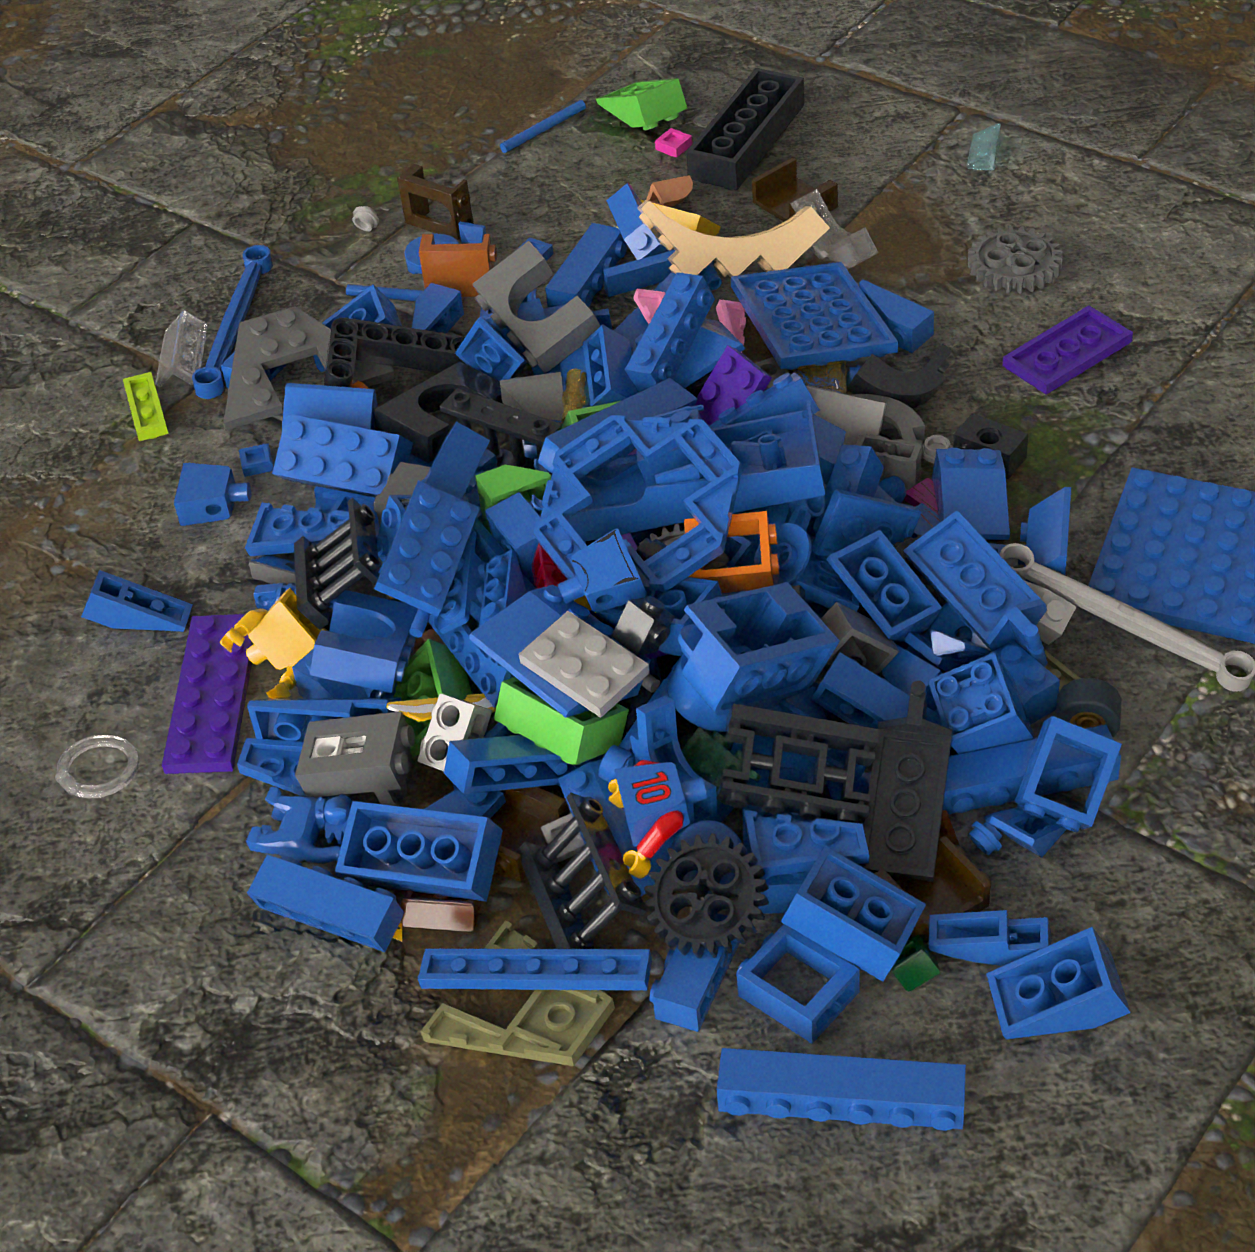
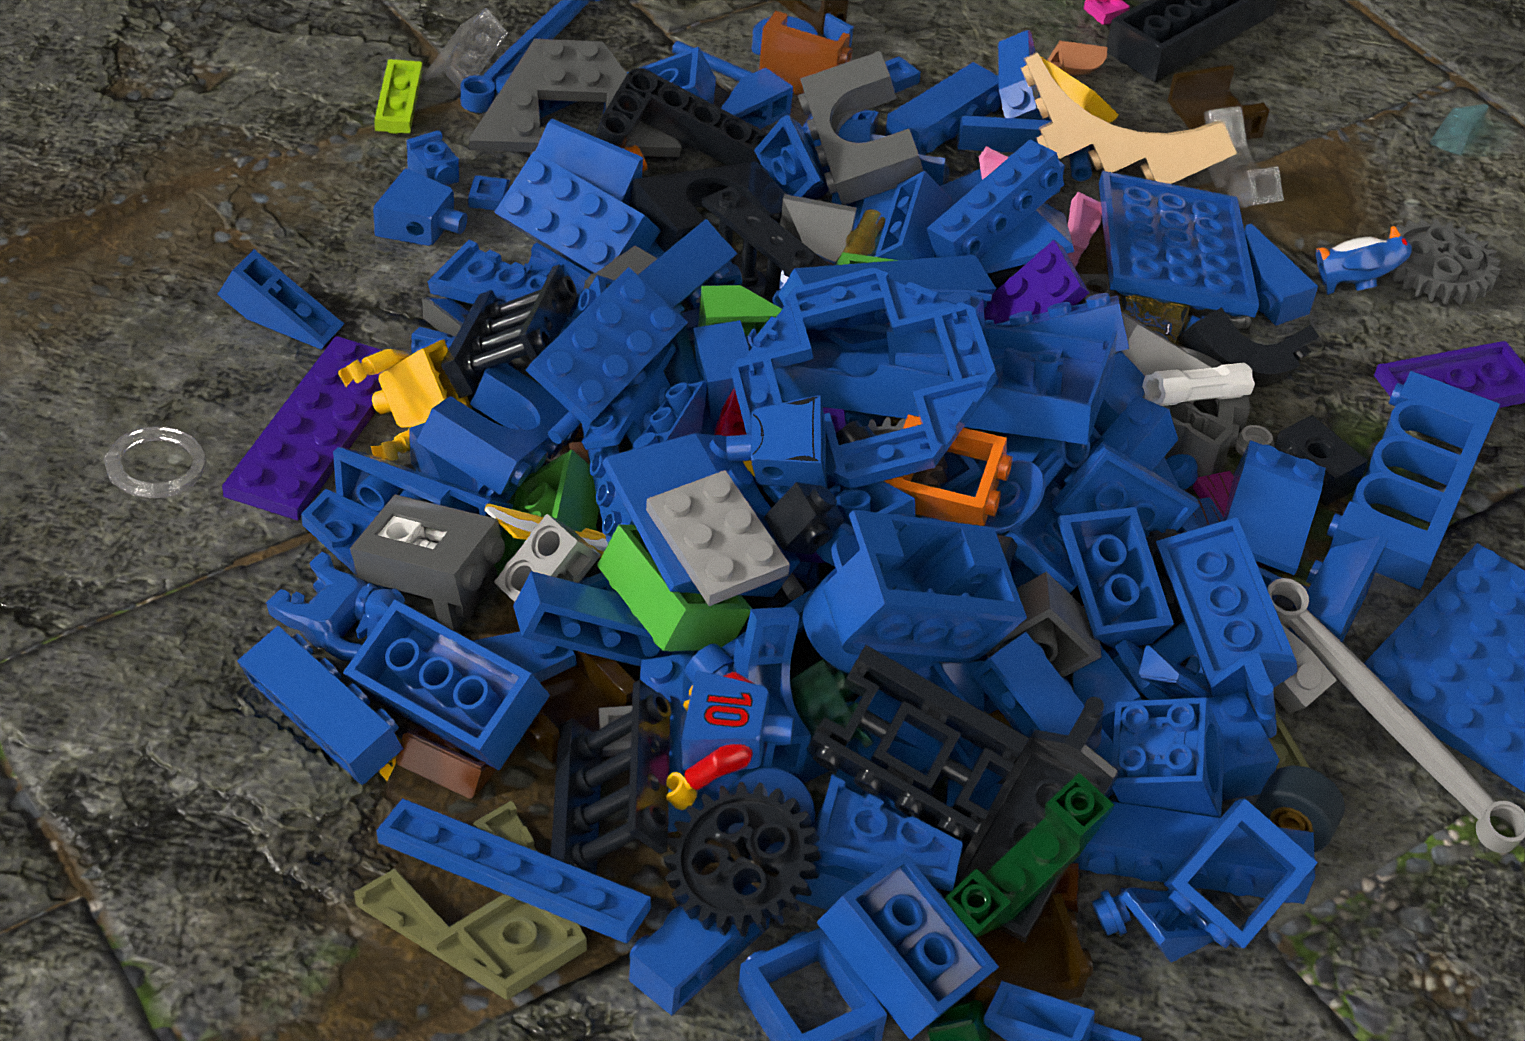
camera: 10 degrees right, 0 degrees up
none -> blue brick [407,130,459,186]
none -> dark green slope [944,772,1114,938]
none -> white axle [1142,363,1255,406]
none -> blue animal [1315,226,1412,295]
none -> blue fence [1326,371,1500,590]

